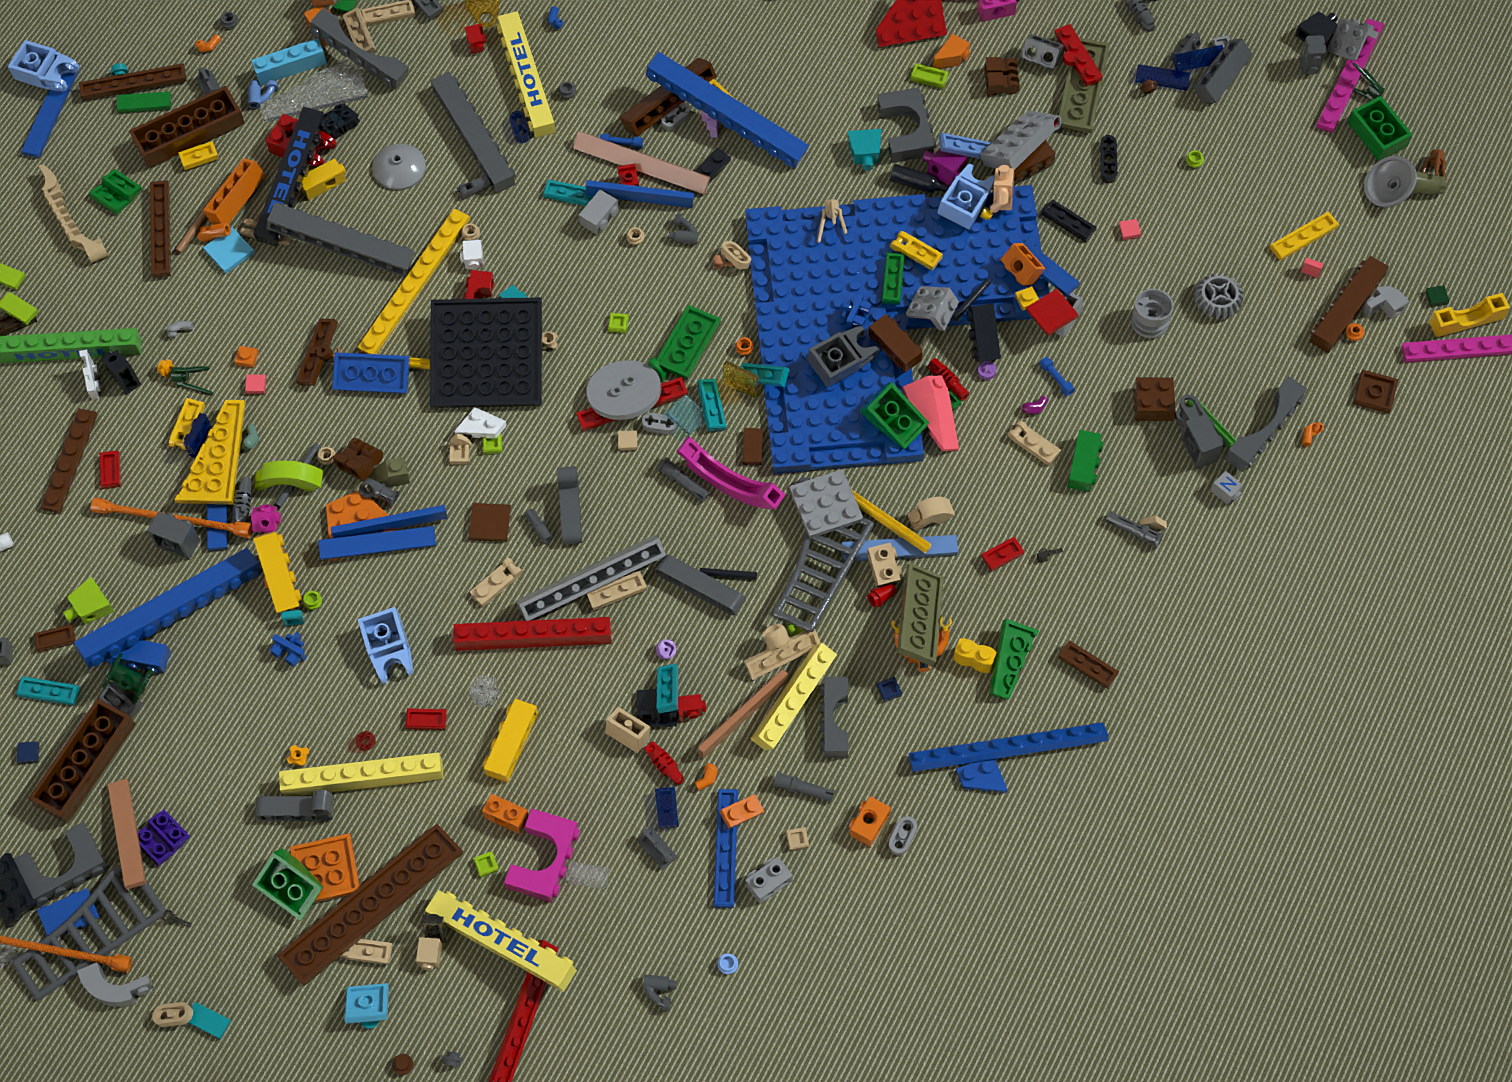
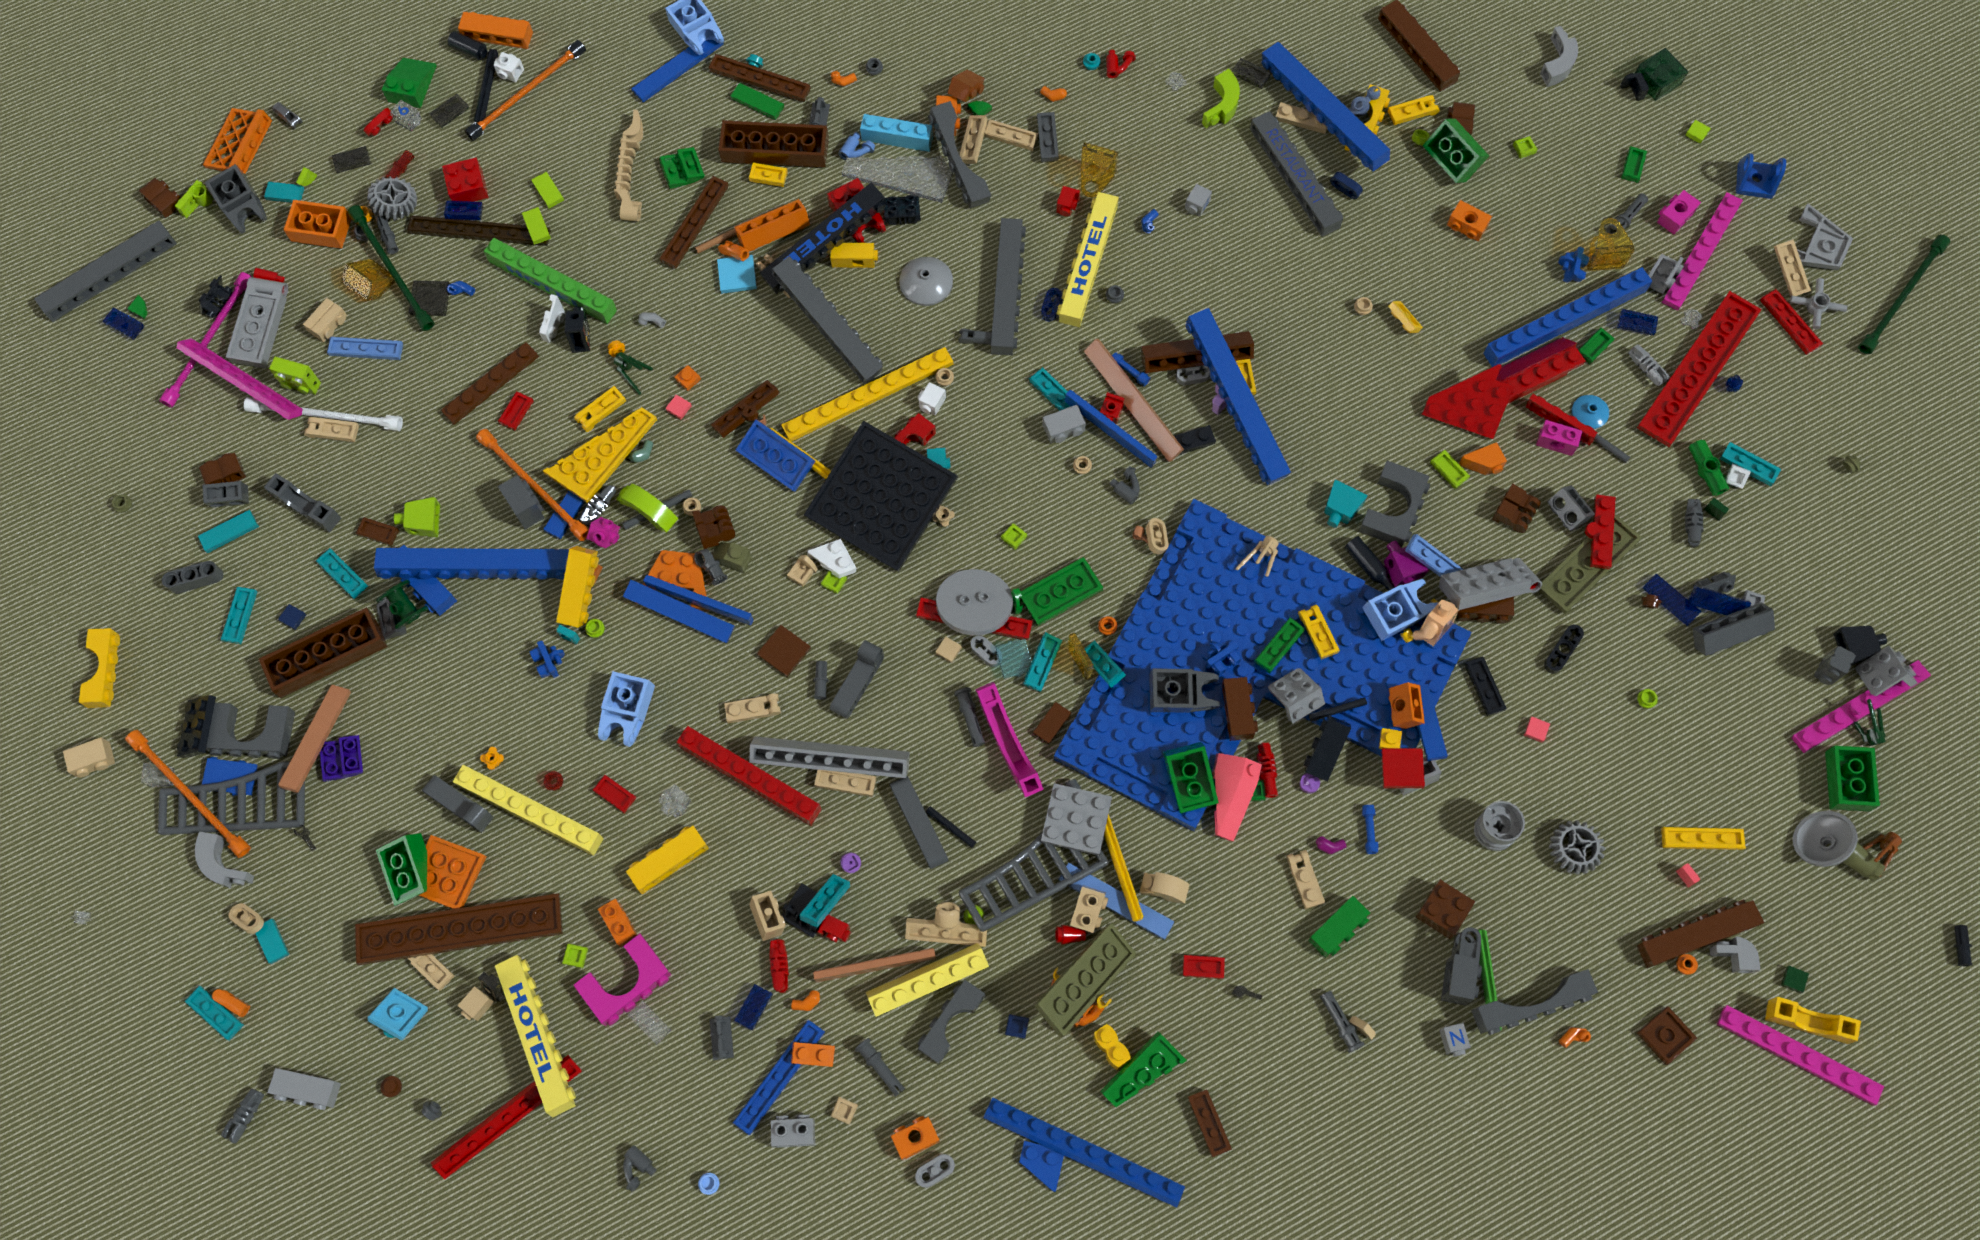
camera: 35 degrees right, 5 degrees up
clear blue plate [183,413,212,458] -> none

